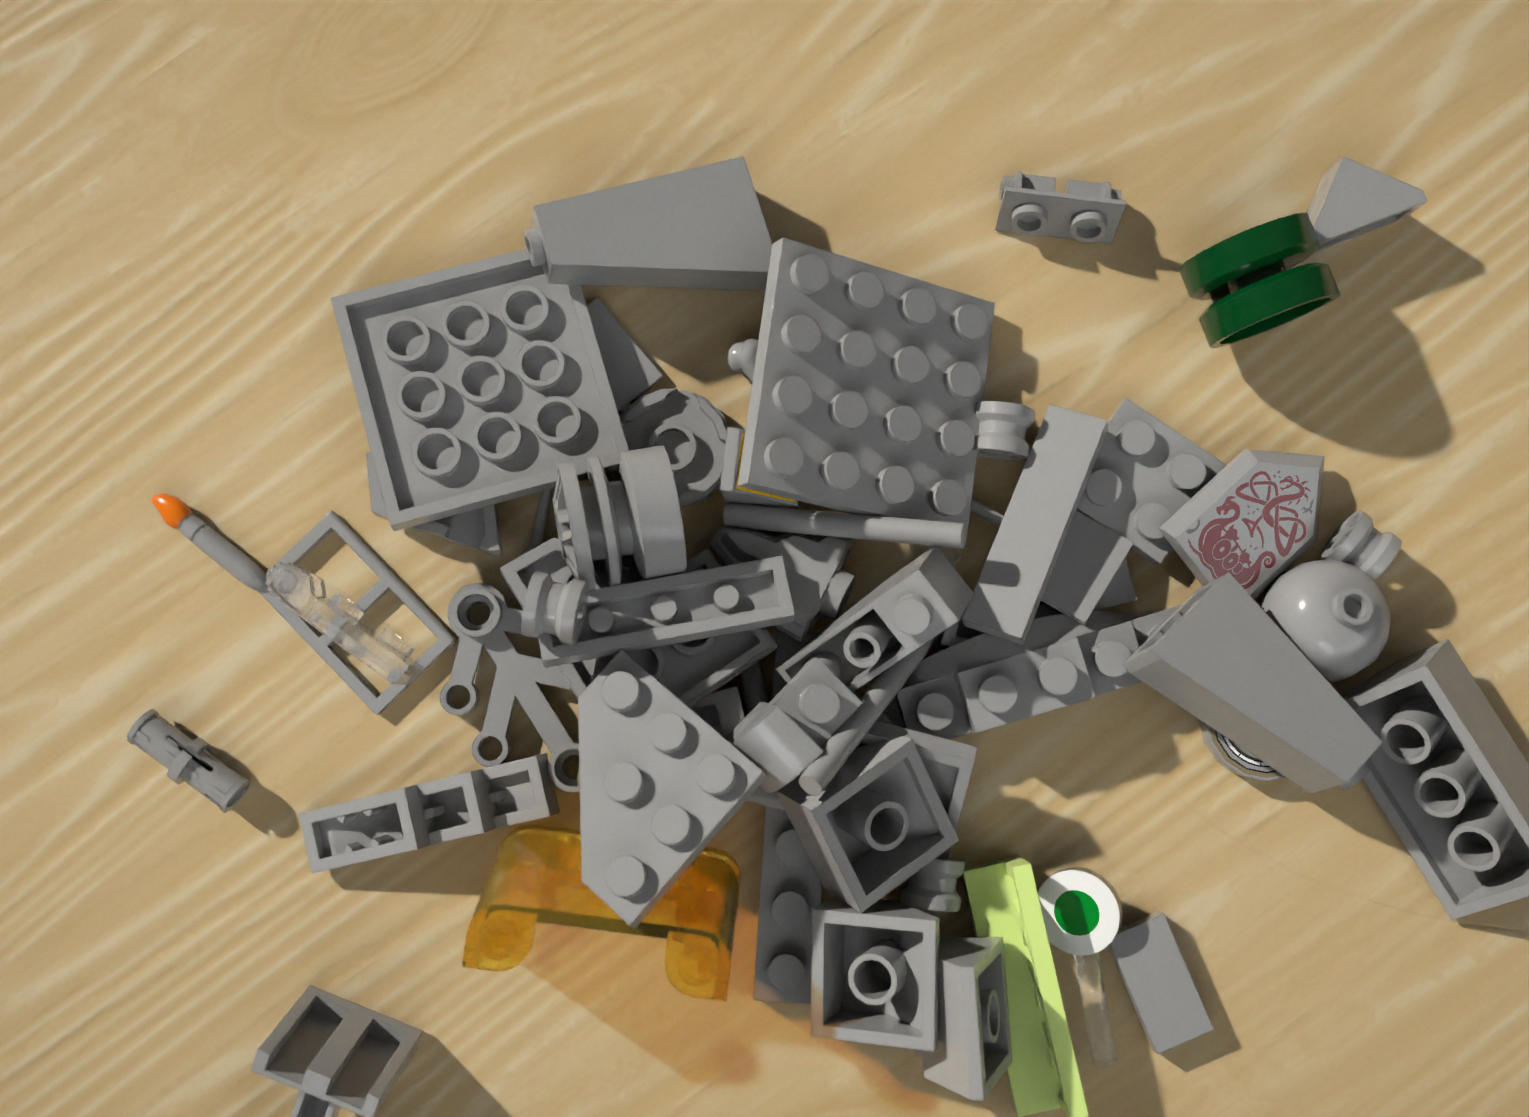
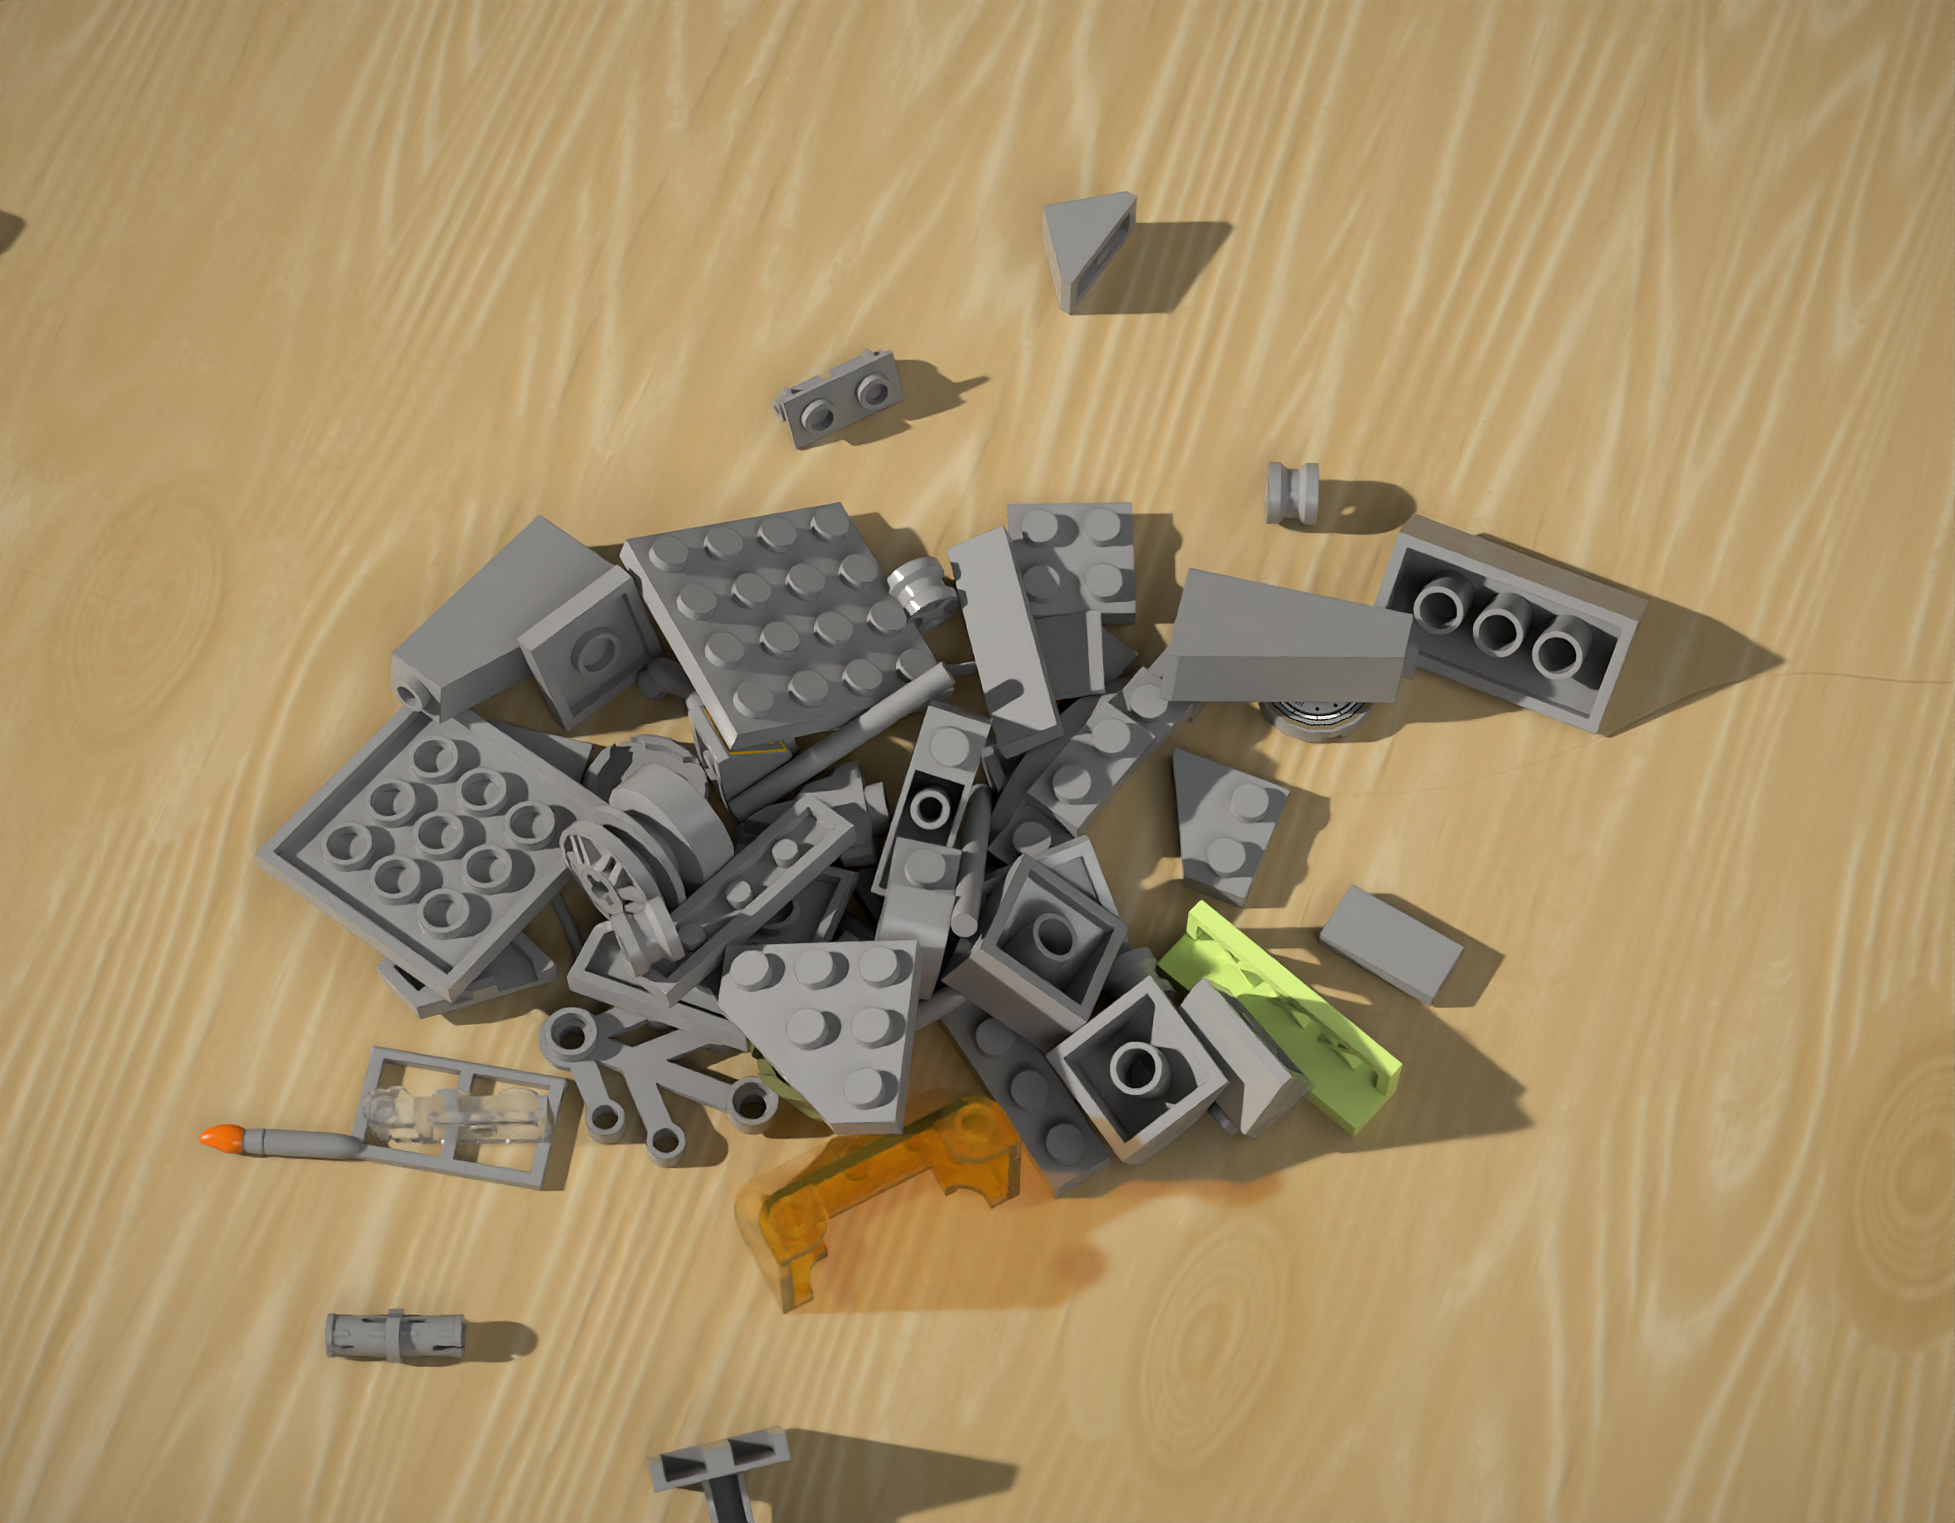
camera: 35 degrees left, 20 degrees down
light grey slope [299,753,560,873] -> none
piece [1038,867,1123,1067] -> none
light grey tile [1158,449,1325,599] -> none
dark green wheel [1178,213,1341,349] -> none
light grey cylinder [1260,559,1391,682] -> none
none -> light grey plate [517,564,665,733]
none -> light grey wing [1171,747,1290,909]

